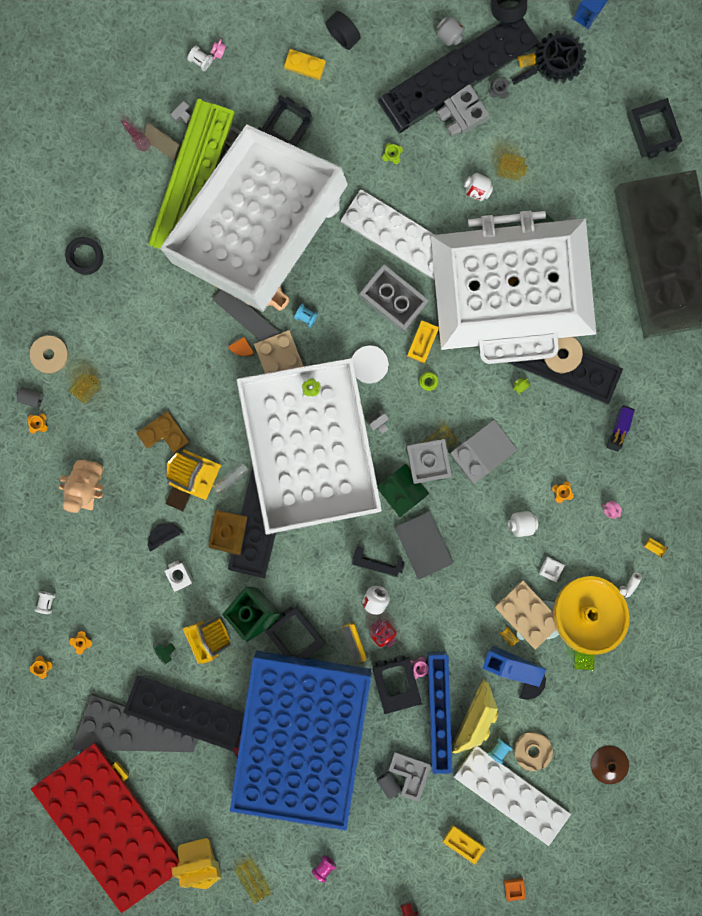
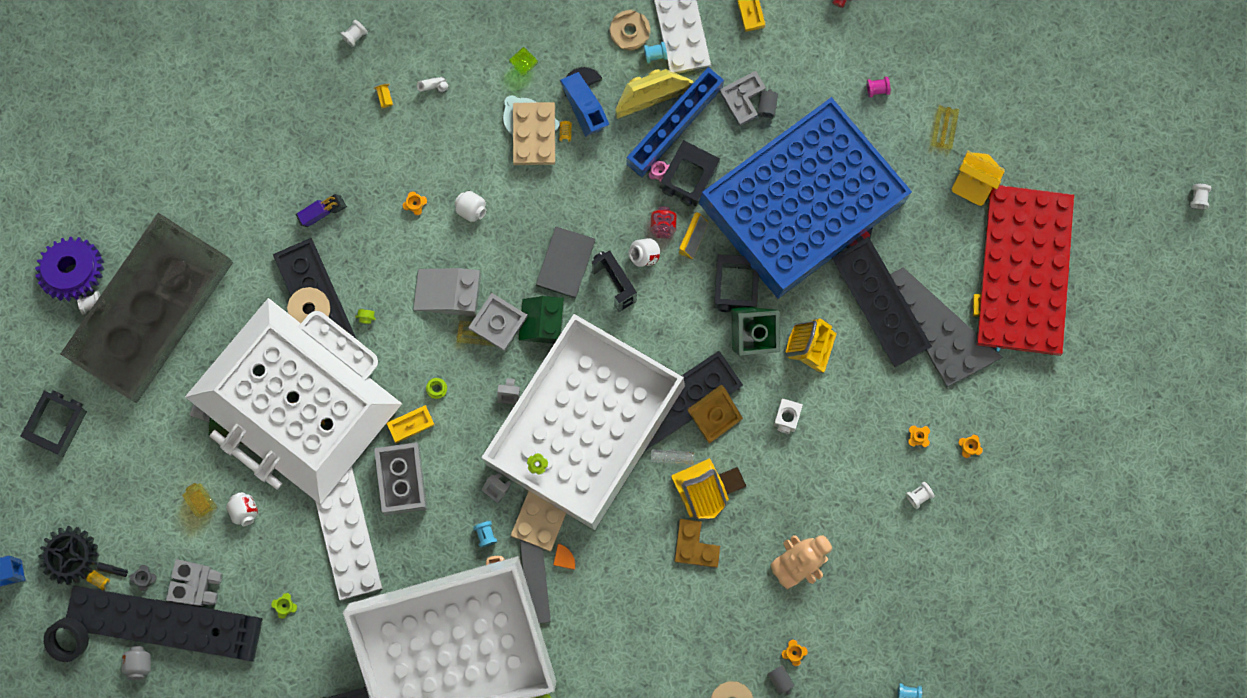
camera: 145 degrees left, 10 degrees down
clear yellow brick [68,373,101,404] -> none
black tile [148,523,184,552] -> none
dark green tile [153,643,176,665] -> none
white tile [352,345,389,384] -> none
white tile [538,557,565,582] -> none
yellow dish [553,576,630,655] -> none
bright pink plate [602,500,622,519] -> none
none -> light grey tile [482,473,511,504]

